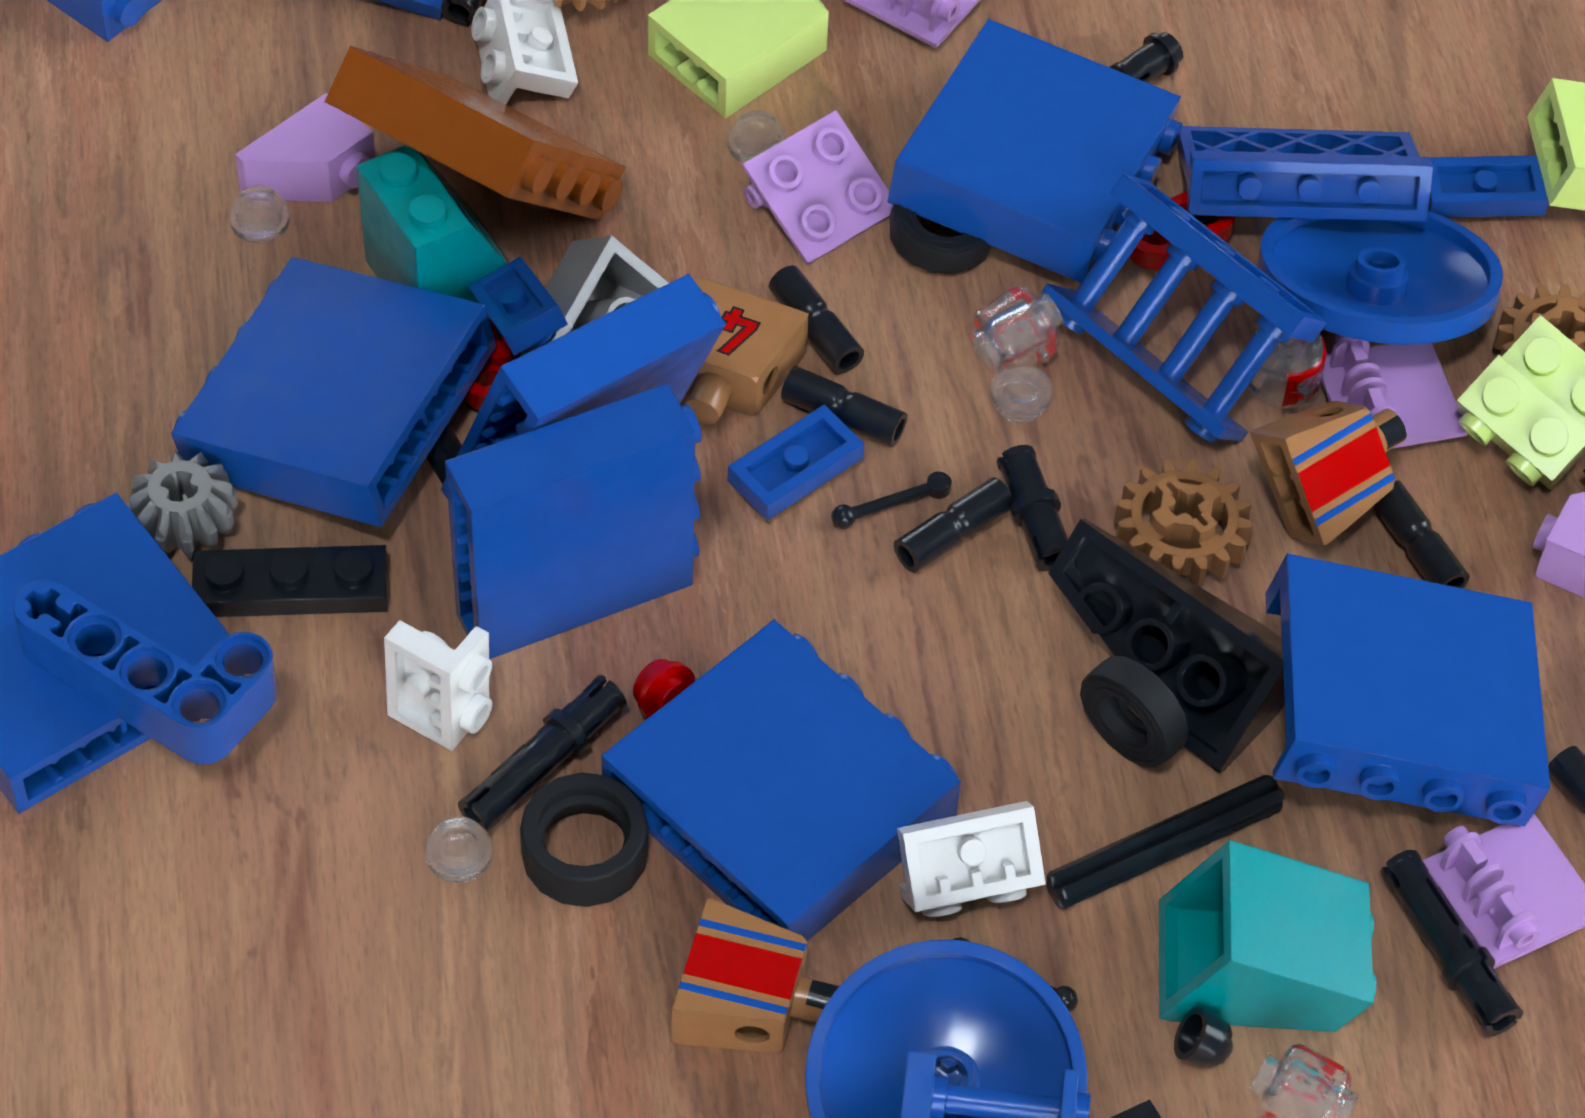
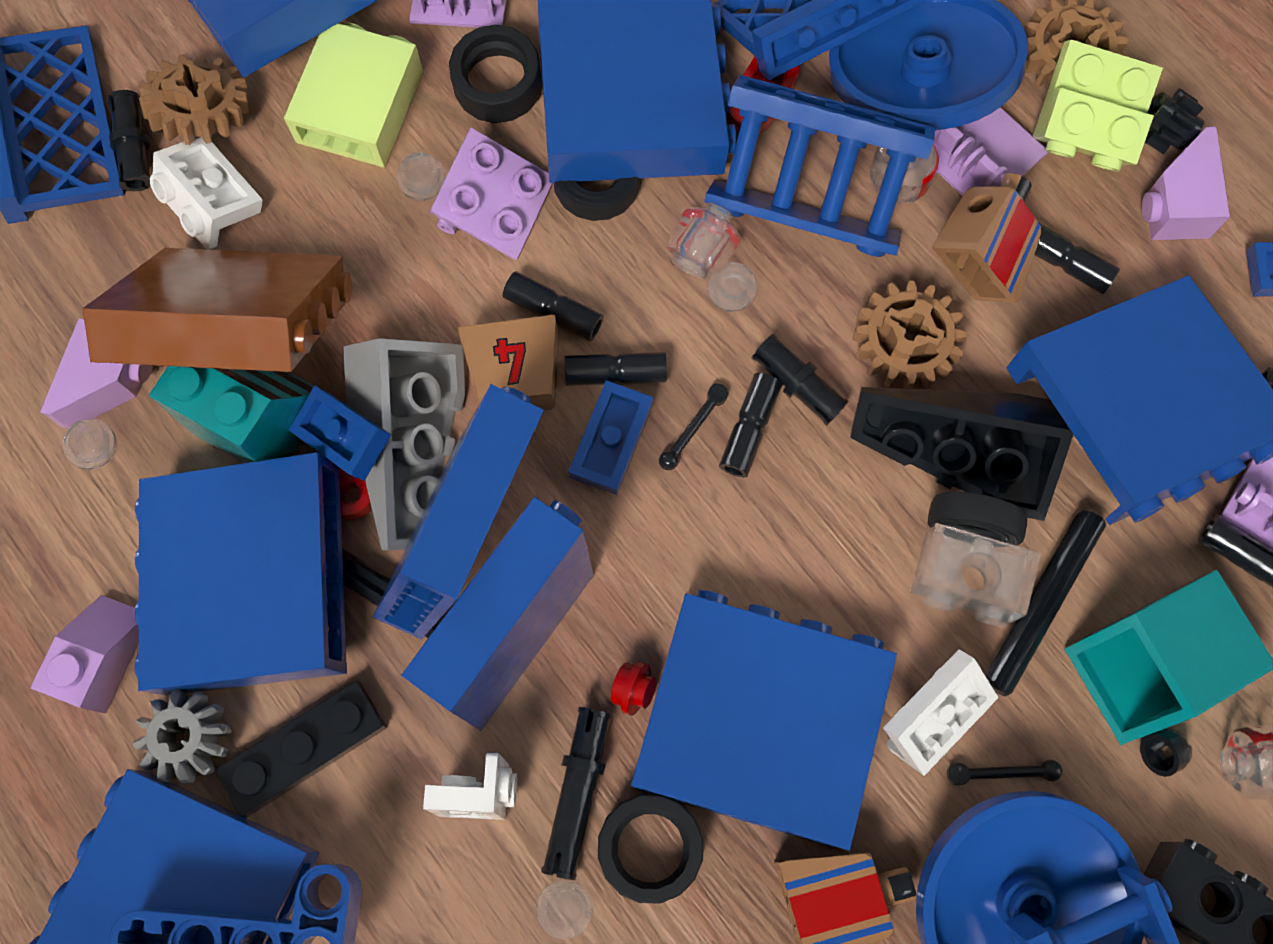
camera: 25 degrees left, 20 degrees up
none -> lavender slope [30,595,139,714]
none -> black tyre [449,24,542,123]
none -> clear brick [910,523,1041,627]

